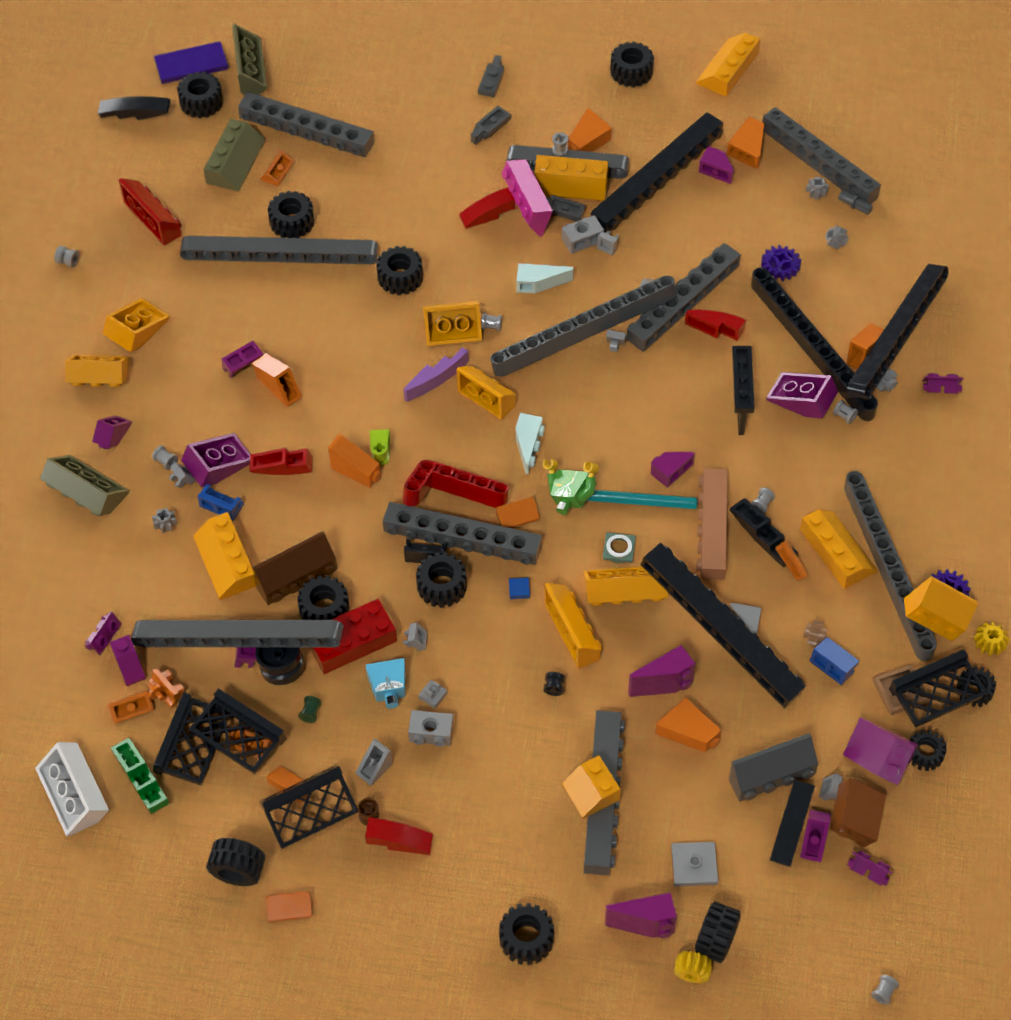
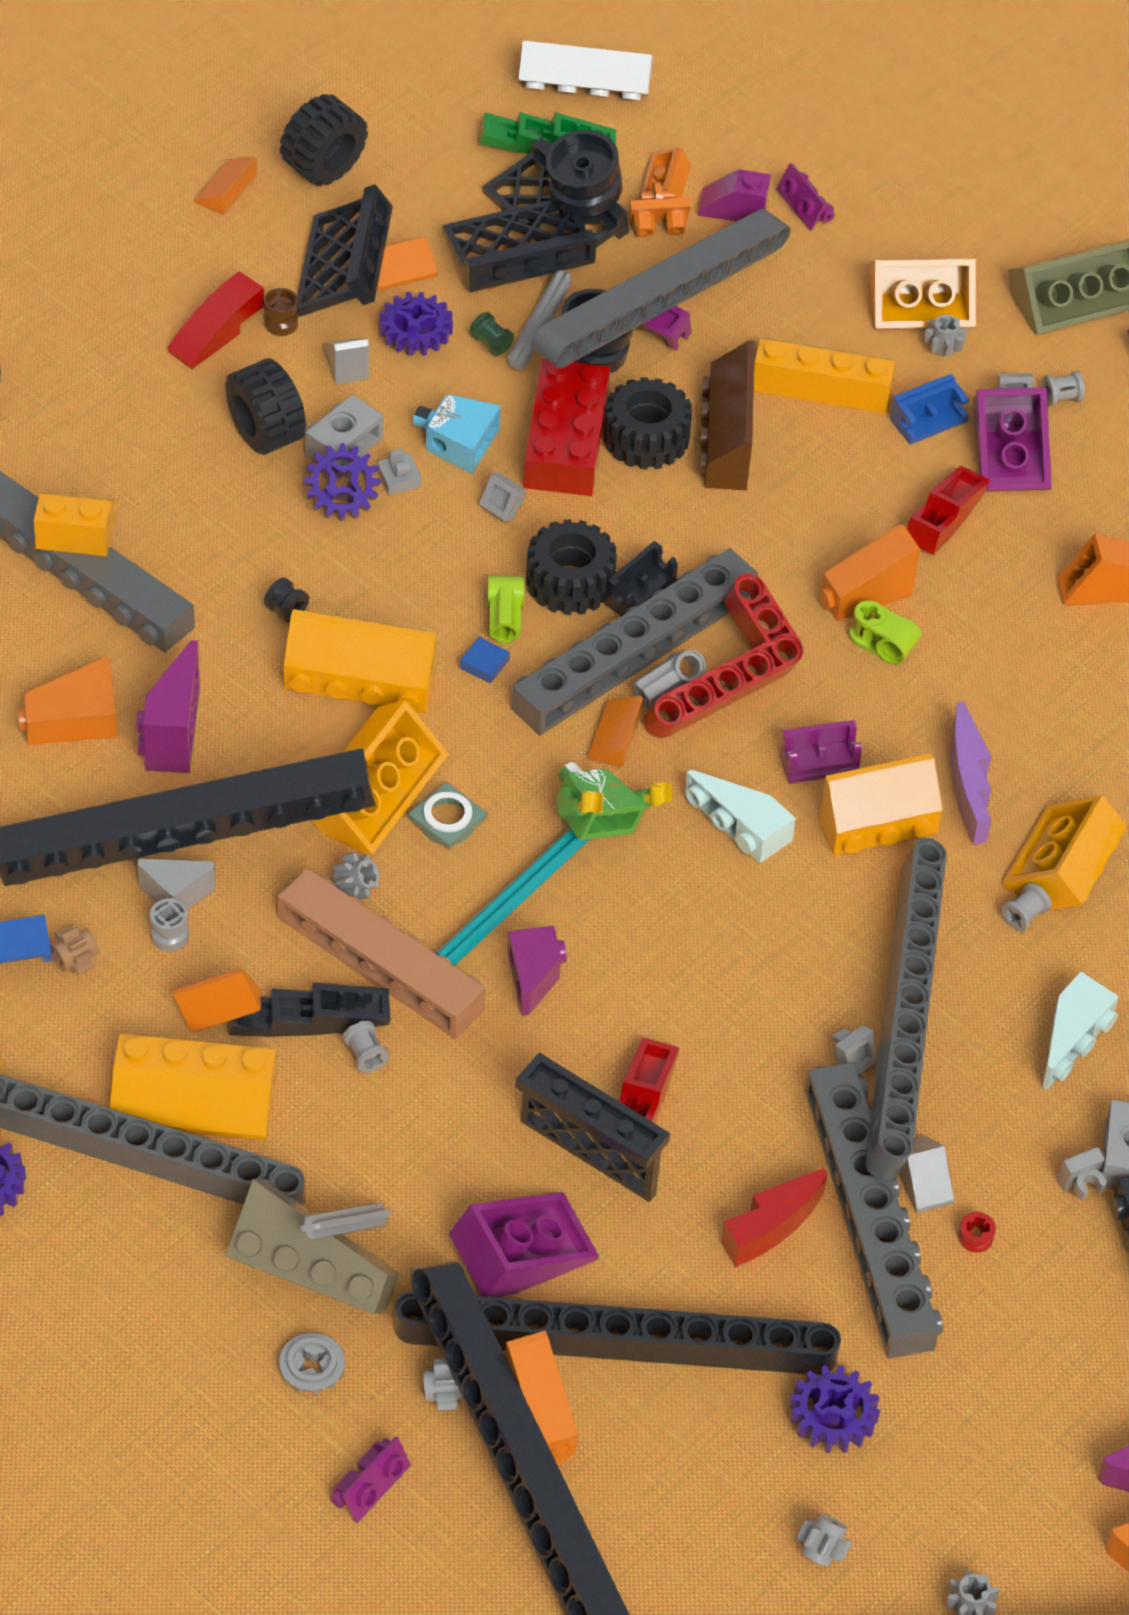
camera: 120 degrees right, 5 degrees down
none -> light grey wheel [150,898,189,952]
none -> black tyre [225,358,306,455]
none -> dark tan wedge [225,1178,399,1314]
none -> light grey gear [279,1333,345,1395]
none -> light grey axle [300,1203,391,1240]
none -> dark purple gear [303,443,381,521]
none -> light grey gear [333,852,379,900]
none -> dark purple gear [379,292,453,356]
none -> lime piece [487,575,524,644]
none -> light grey axle [507,270,572,370]
none -> black wheel [546,130,623,217]
none -> red slope [618,1037,680,1124]
none -> light grey piece [631,650,706,710]
none -> magenta hinge [780,720,862,784]
none -> light orange slope [869,259,976,328]
none -> red bush [958,1212,996,1253]

